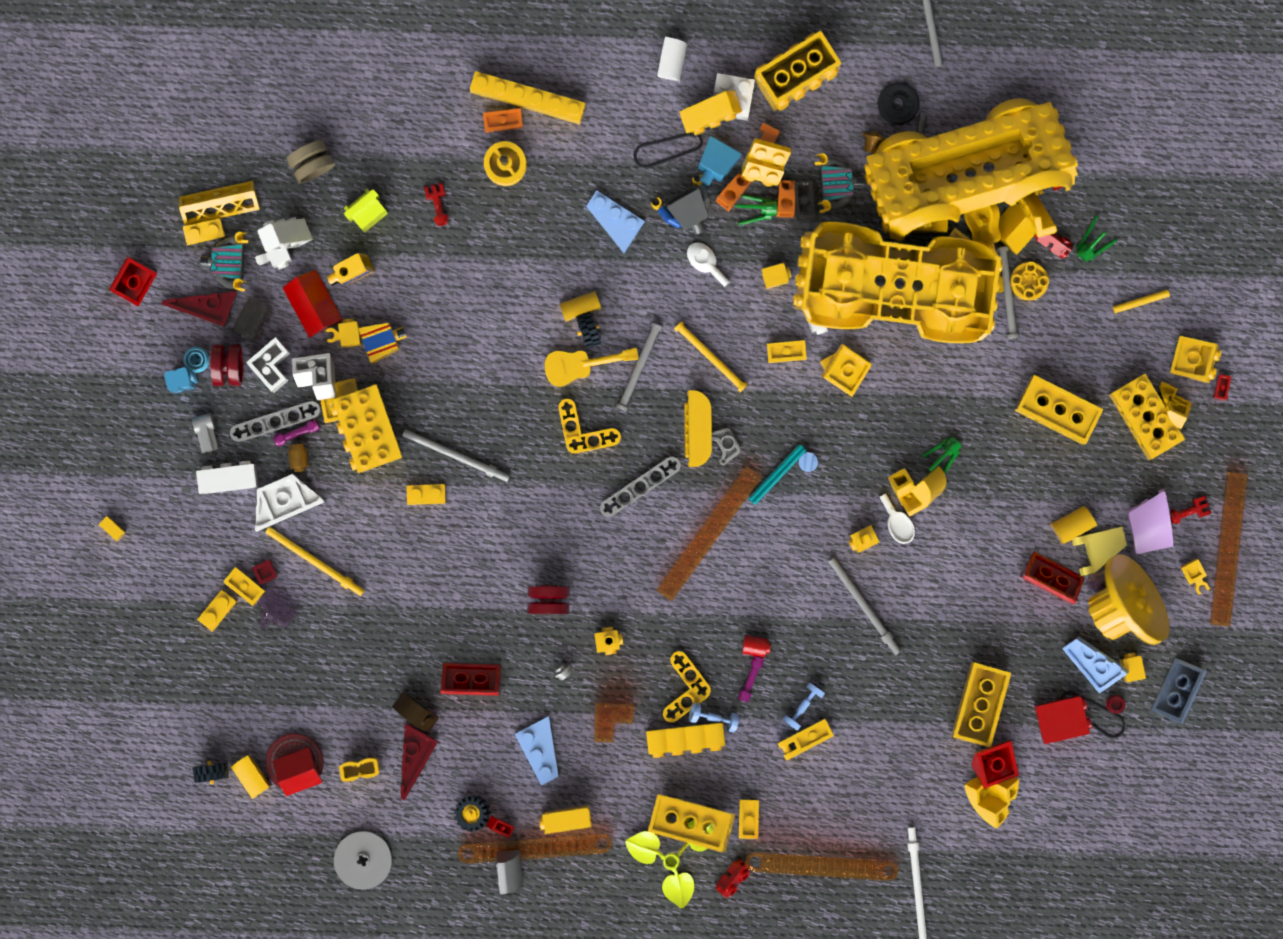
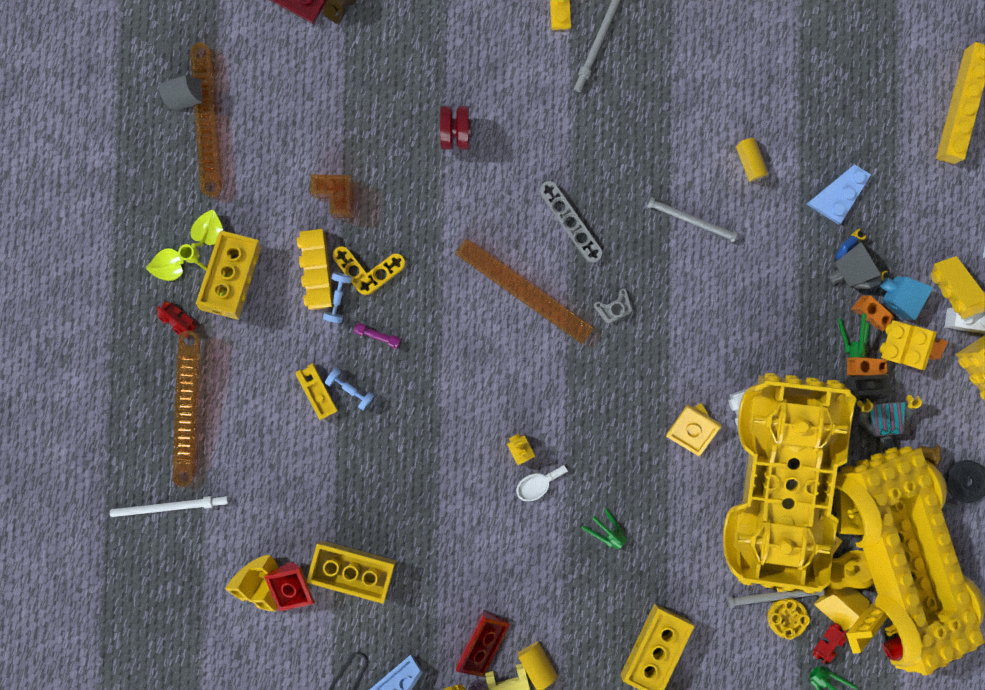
camera: 85 degrees right, 0 degrees up
red hinge [424,182,449,226] -> none
red slope [440,663,501,696] -> none
black wheel [454,796,492,832] -> none
orange plate [483,108,523,133] -> none
yellow wheel [484,141,527,186] -> none
red piece [486,815,515,837] -> none
light blue wing [515,716,559,785] -> none
yellow brick [539,805,592,834] -> none
yellow piece [545,348,639,387] -> none
light grey plate [554,663,572,680] -> none
yellow beam [559,399,621,454] -> none
black wheel [576,312,601,349] -> none
yellow brick [594,627,623,655] -> none
black piece [633,133,703,169] -> none
yellow bar [674,321,748,392] -> none
yellow brick [684,390,712,467] -> none
white piece [687,242,730,287] -> none
yellow plate [739,799,759,839] -> none
red brick [742,635,771,657] -> none
teal axle [748,444,806,504] -> none
yellow brick [761,263,791,289] -> none
yellow plate [767,340,807,363] -> none
light blue plate [799,452,818,472] -> none
light grey bar [828,557,901,656] -> none
yellow brick [888,468,925,516] -> none
yellow brick [911,466,946,508] -> none
red brick [1034,695,1092,744] -> none

